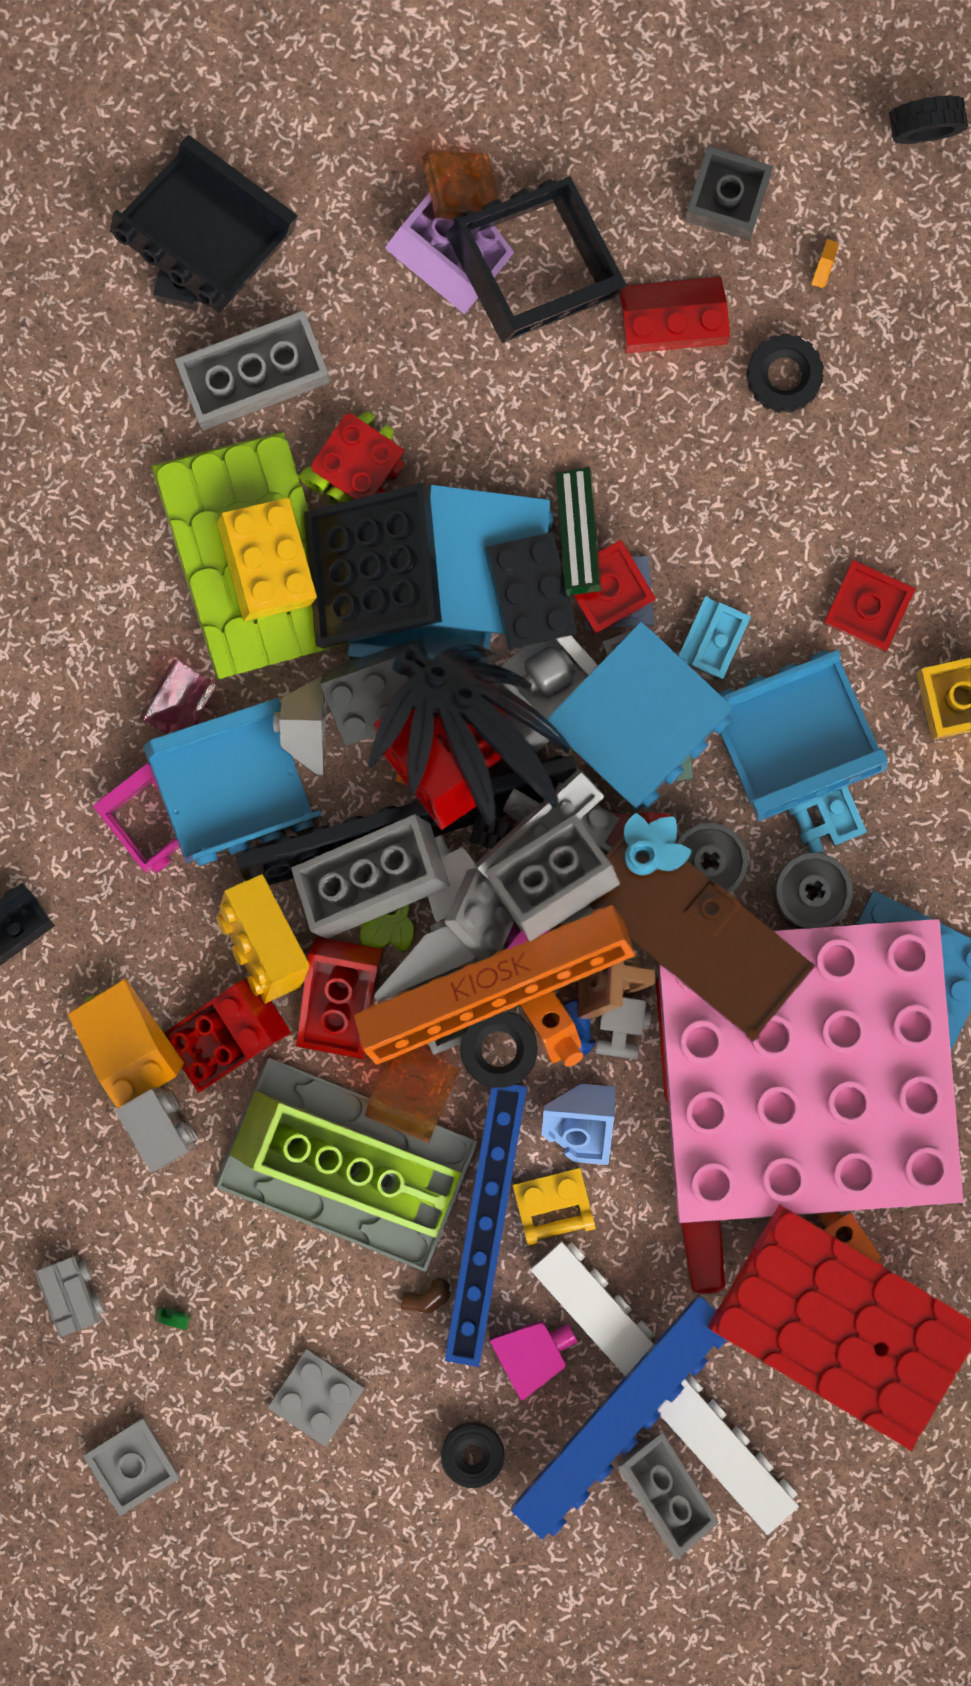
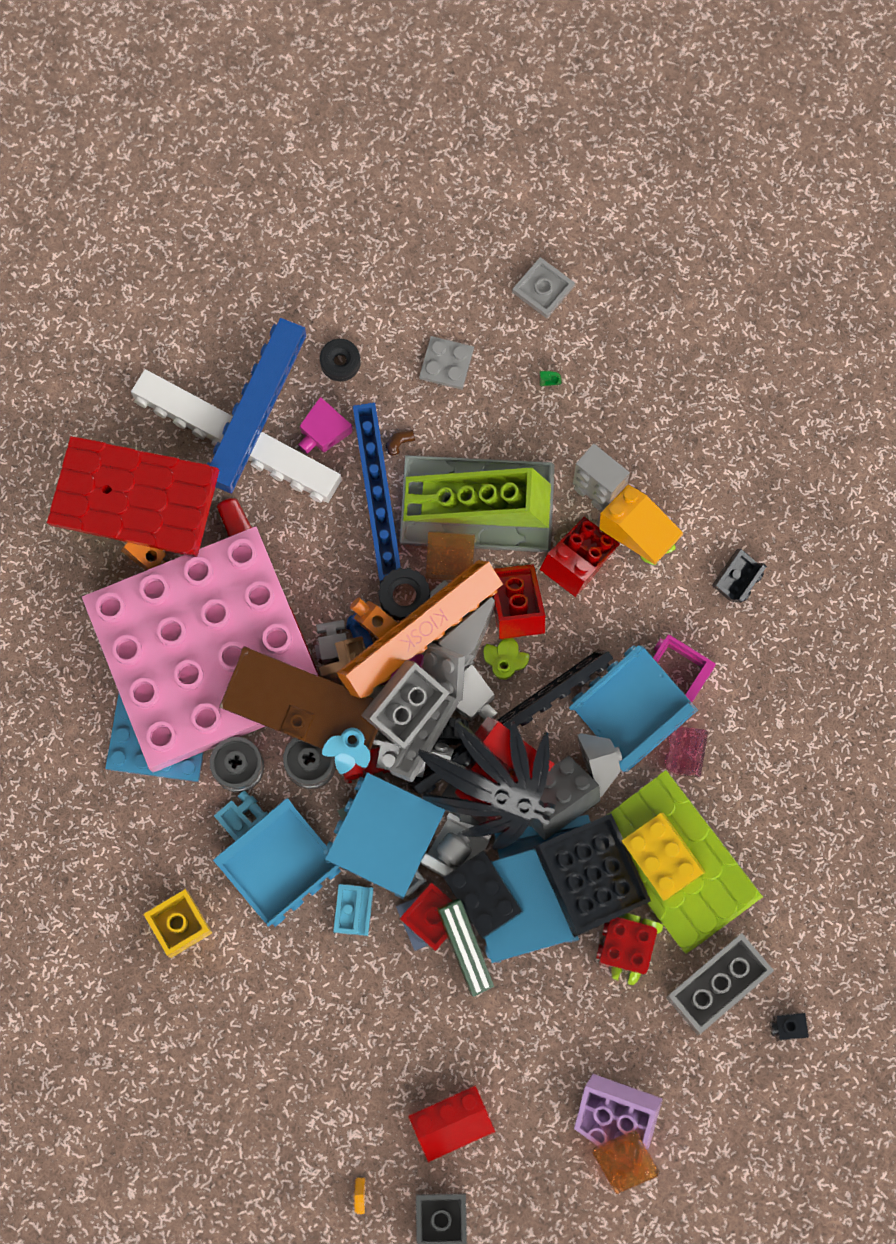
camera: 160 degrees right, 10 degrees down
light grey brick [35,1255,105,1338] -> none
black panel [110,134,298,313] -> none
yellow brick [216,874,310,1004] -> none
light grey brick [291,814,451,939] -> none
black window [445,177,627,344] -> none
yellow plate [513,1168,596,1246] -> none
light blue slope [541,1084,616,1165] -> none
light grey slope [616,1432,719,1559] -> none
black tyre [746,334,824,413] -> none
red plate [823,560,916,653] -> none

